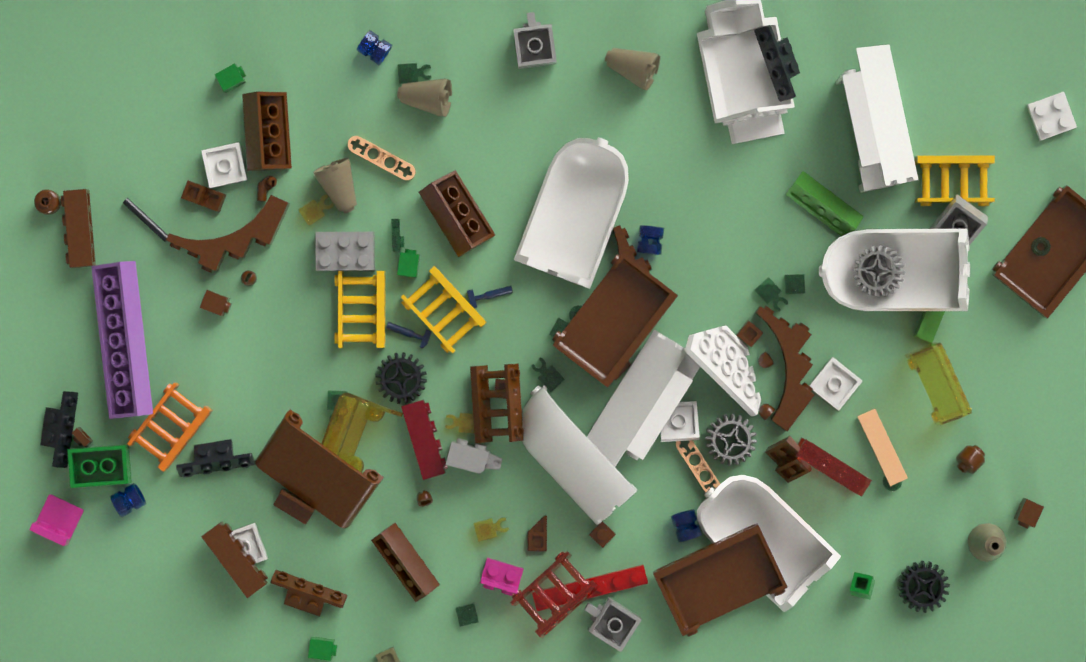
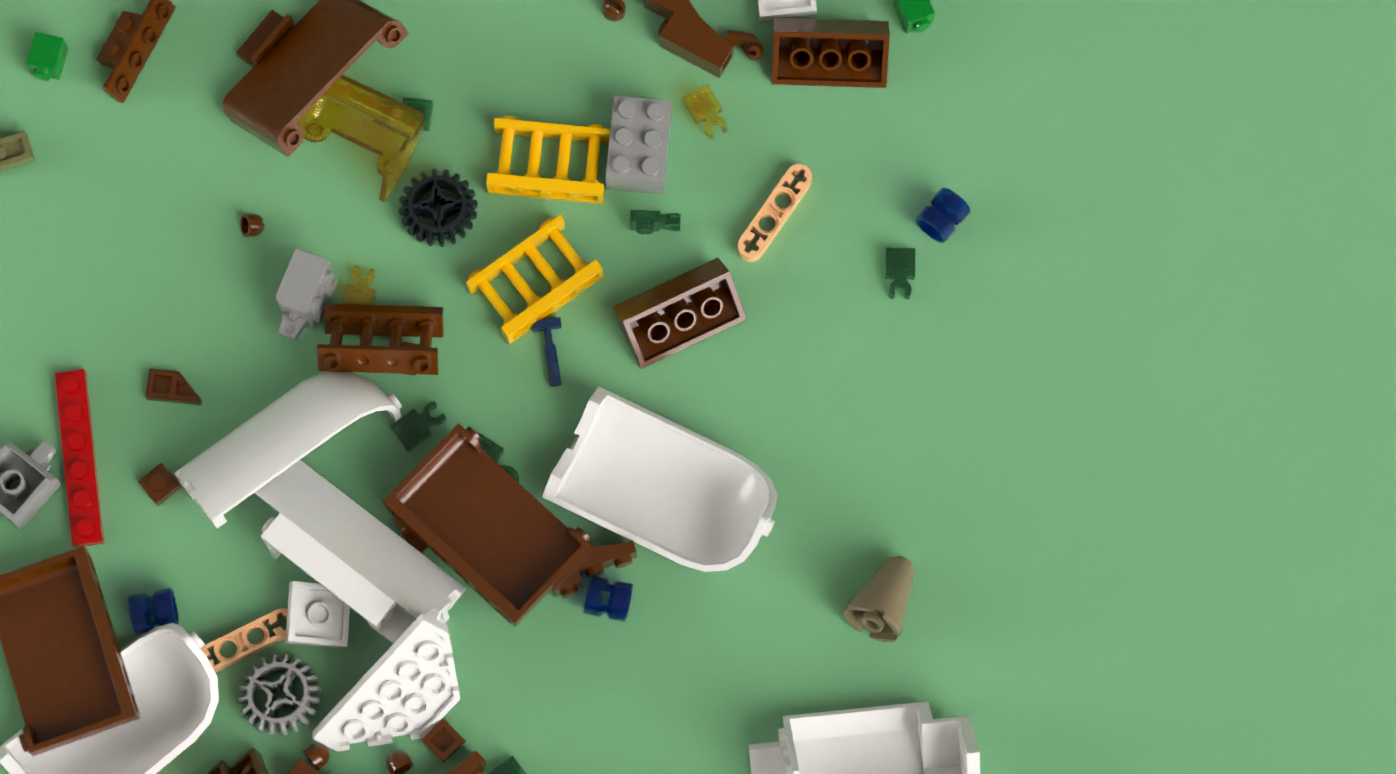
camera: 90 degrees right, 15 degrees down
dark tan cone [313,158,357,213] -> none
reddish brown brick [371,523,440,602] -> none
dark blue piece [386,322,432,348] -> none
dark tan cone [397,78,452,117] -> none
green brick [397,249,420,278] -> none
dark red brick [401,400,448,480] -> none
clear green plate [456,603,479,627] -> none
clear yellow plate [473,517,509,542] -> none
dark pink bracket [480,557,524,596] -> none
clear red fence [510,551,600,638] -> none
light grey hinge [513,12,557,69] -> none

